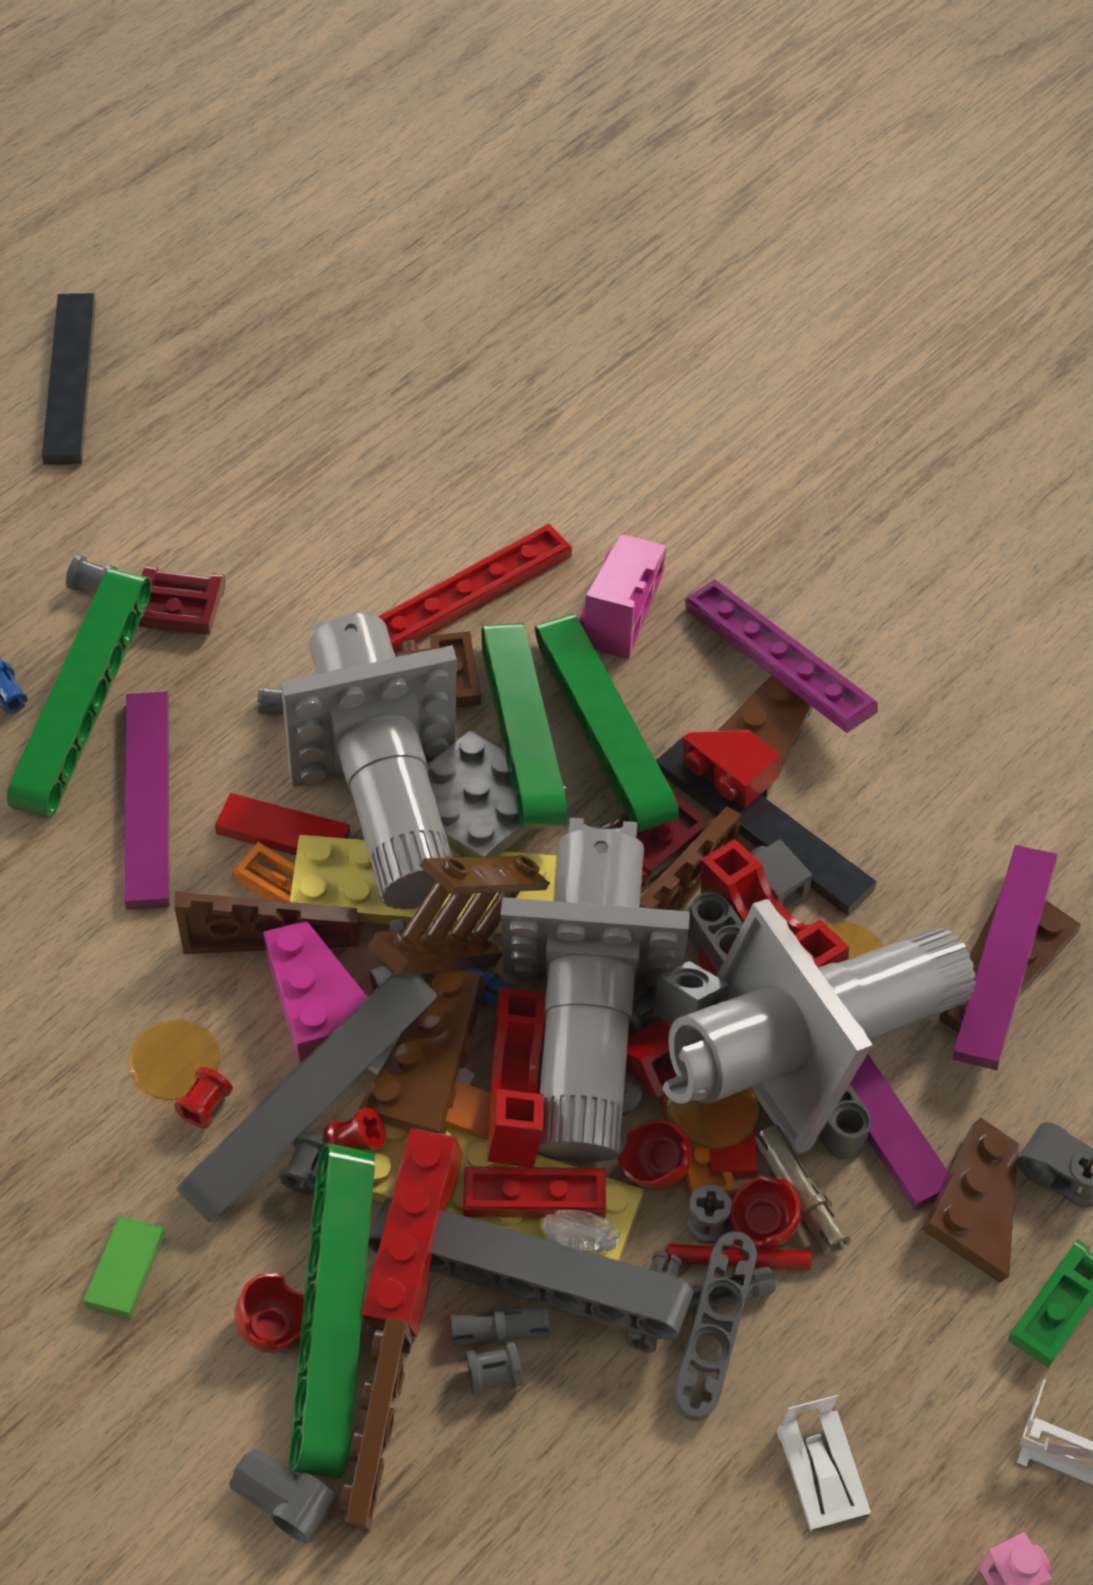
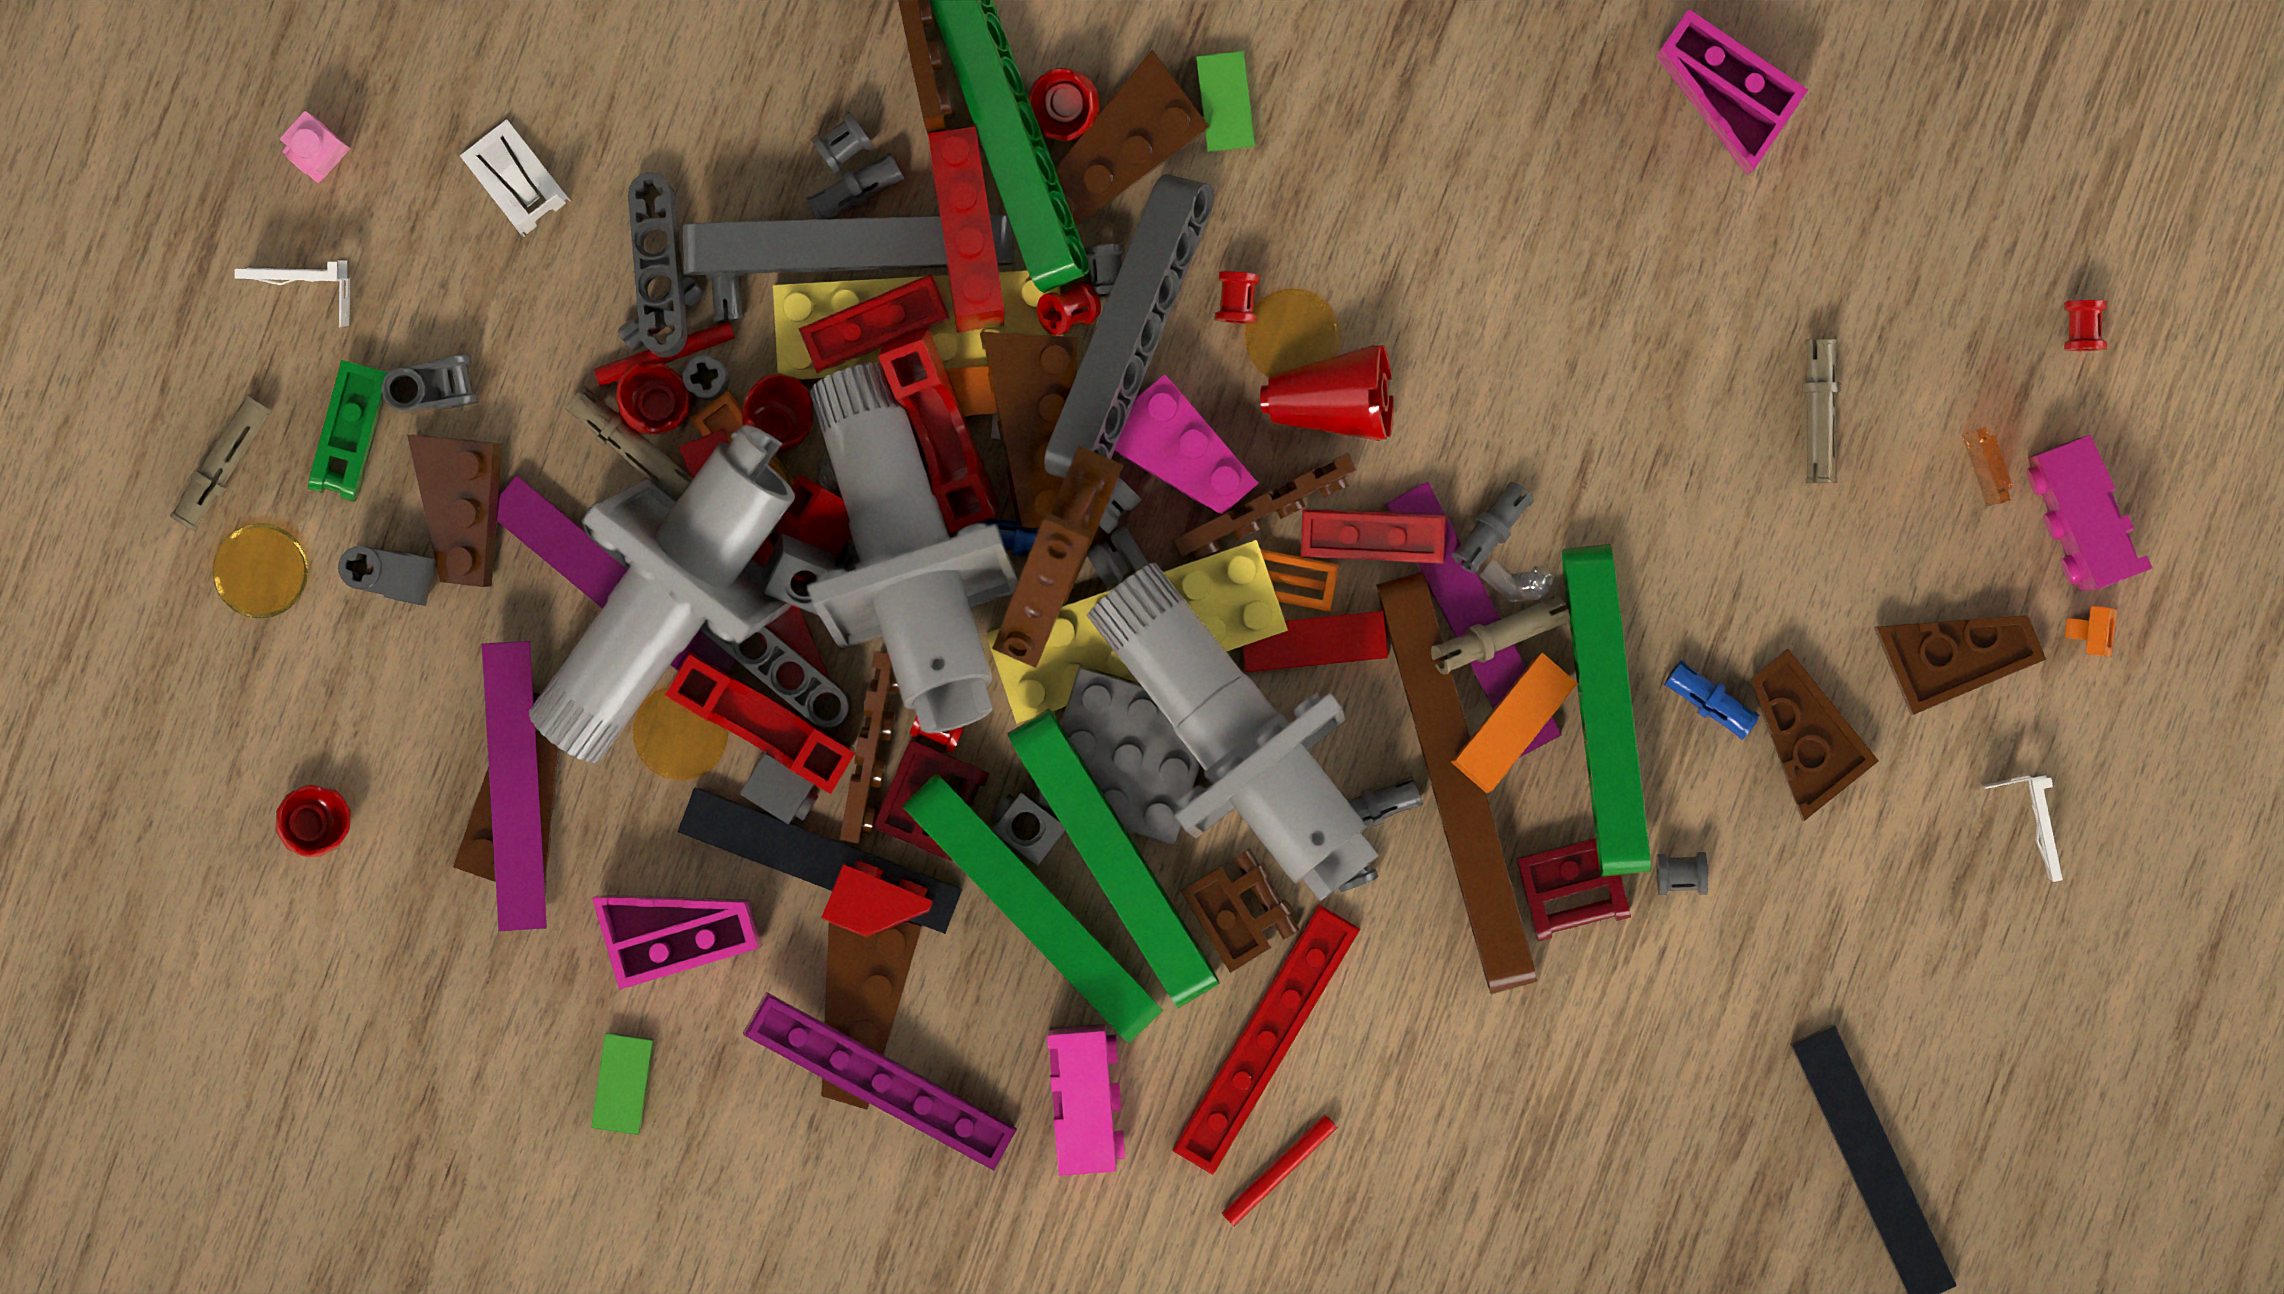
camera: 160 degrees right, 35 degrees up
clear gear [543,1210,620,1253] -> none
none -> dark grey piece [382,355,478,413]
none -> bright green tile [591,1032,654,1135]
none -> dark pink wedge [592,895,763,990]
none -> dark grey brick [991,791,1065,866]
none -> reddish brown wing [1055,50,1210,228]
none -> red bar [1222,1114,1338,1227]
none -> red cone [1260,345,1394,441]
none -> red tile [1301,508,1447,563]
none -> reddish brown beam [1376,572,1537,995]
none -> dark tan pin [1431,595,1570,675]
none -> dark grey pin [1451,482,1534,574]
none -> orange tile [1451,652,1578,793]
none -> clear arm [1479,558,1553,602]

